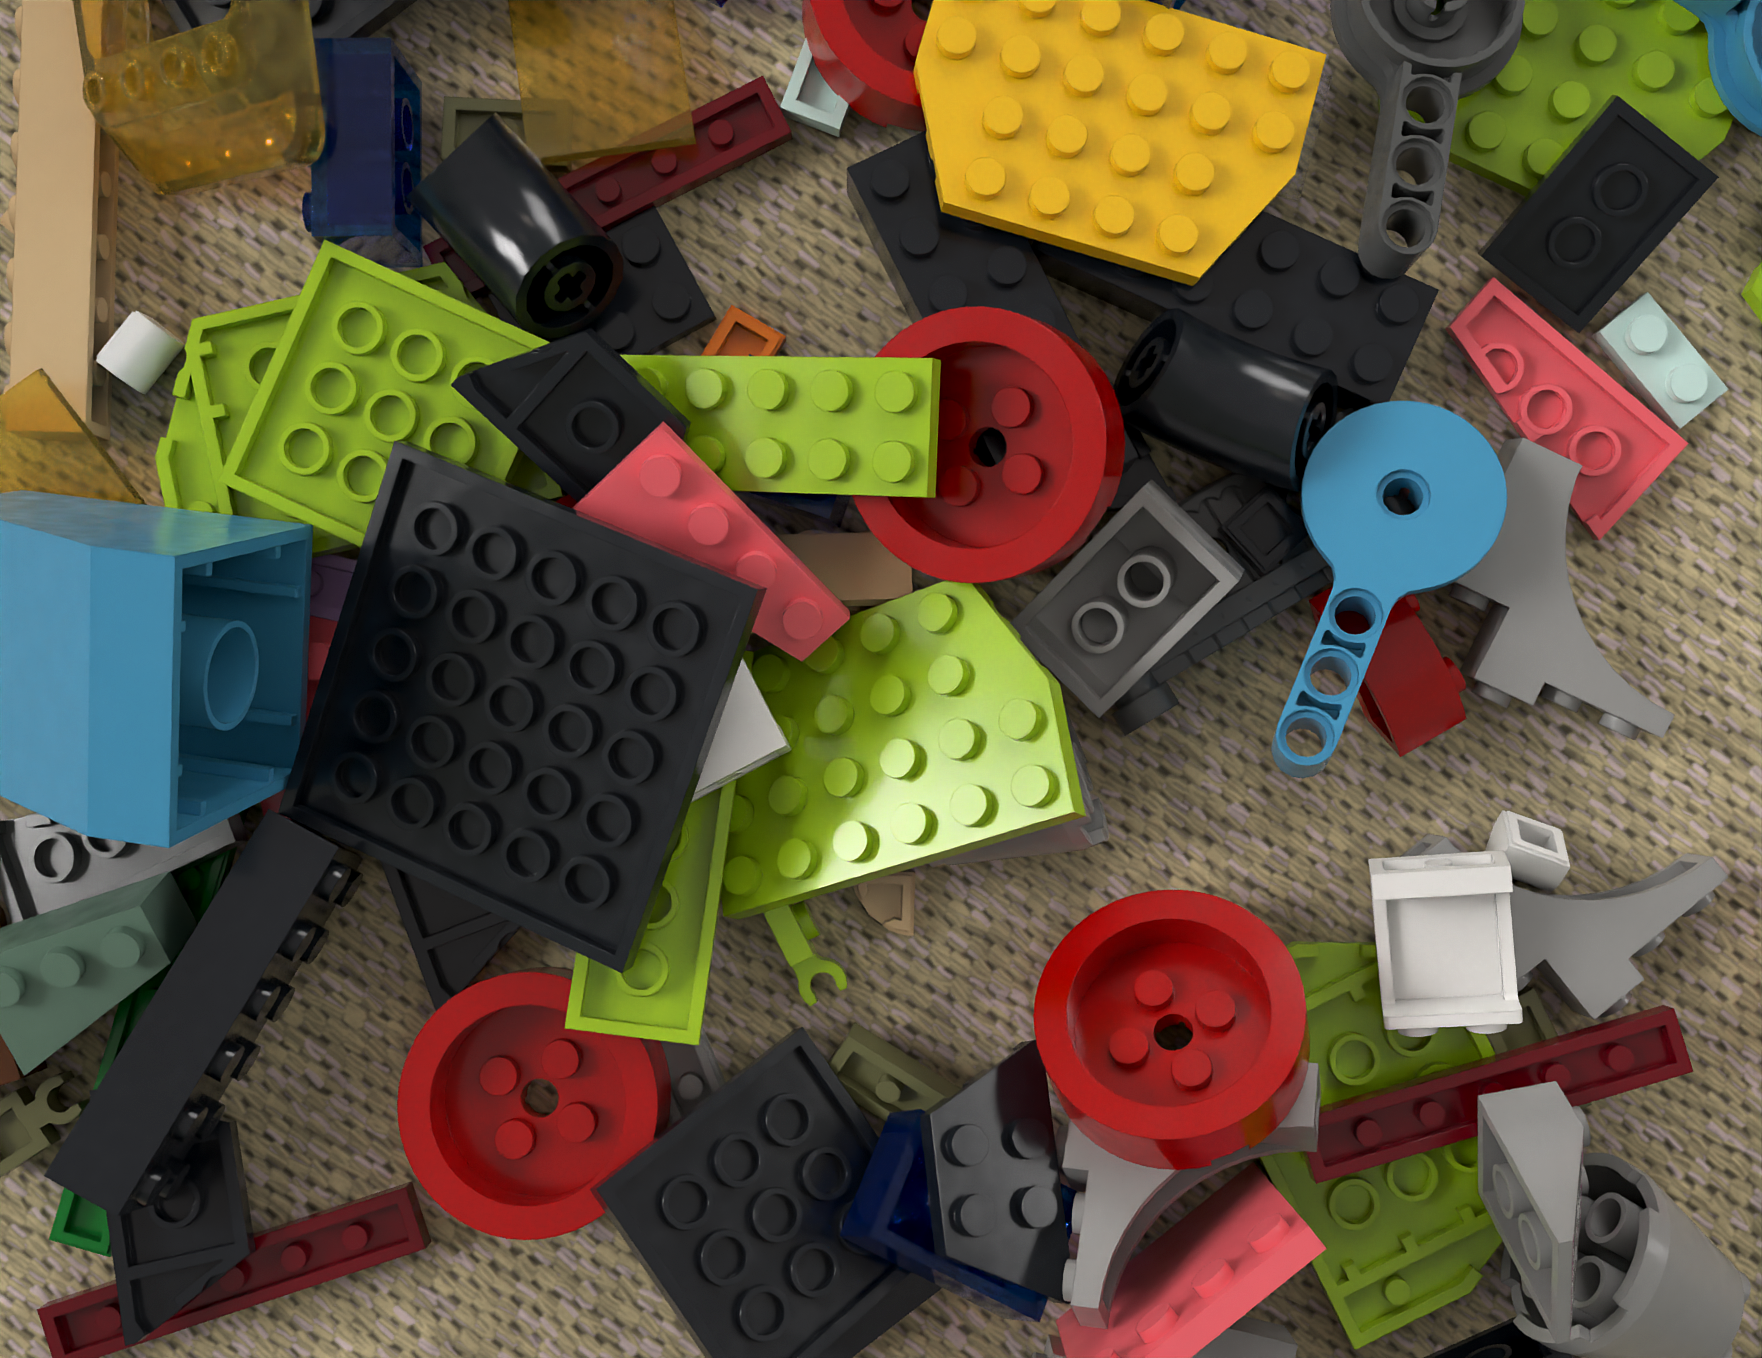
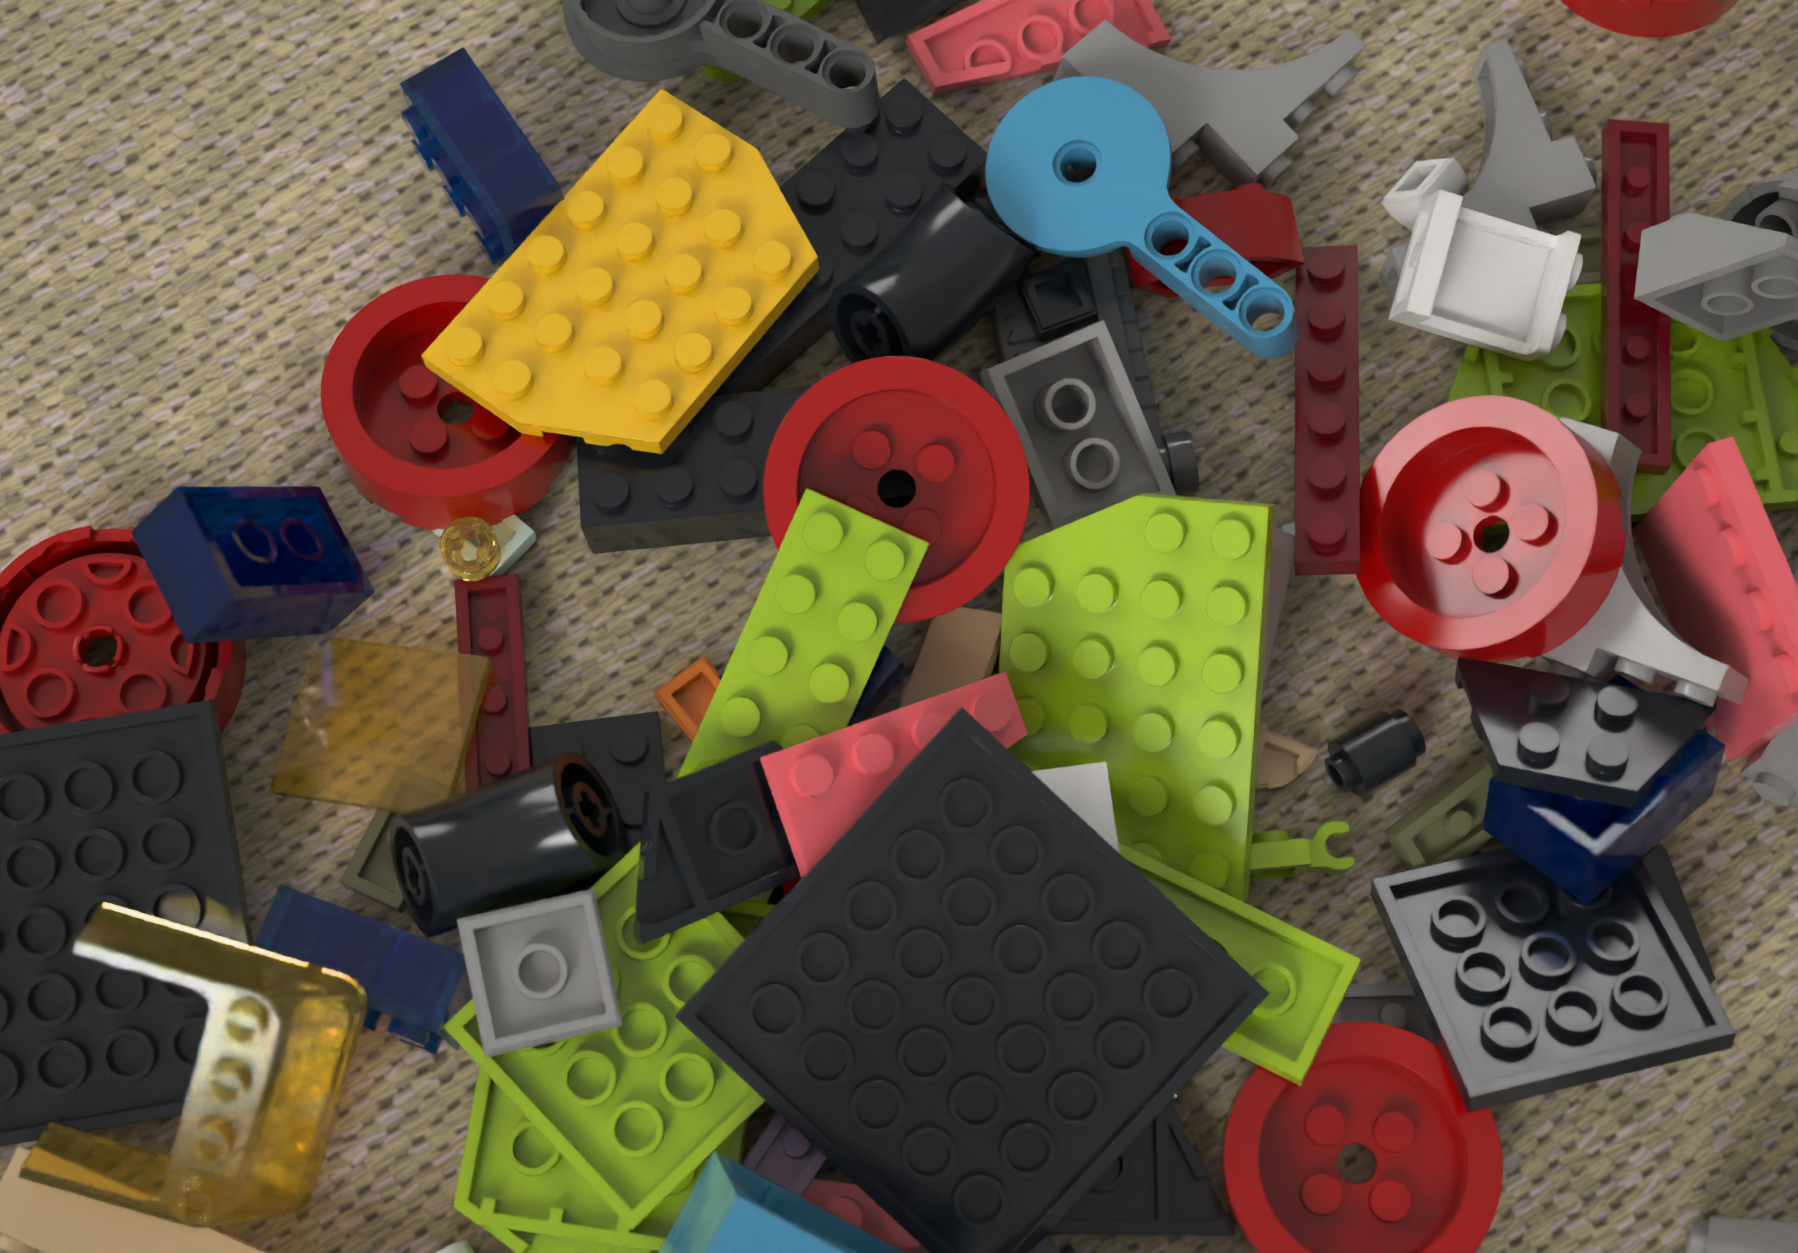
camera: 70 degrees left, 15 degrees down
none -> clear yellow bush [439,517,501,581]
none -> light grey tile [457,889,623,1058]
none -> dark red plate [1294,245,1361,576]
none -> black brick [1325,709,1426,797]

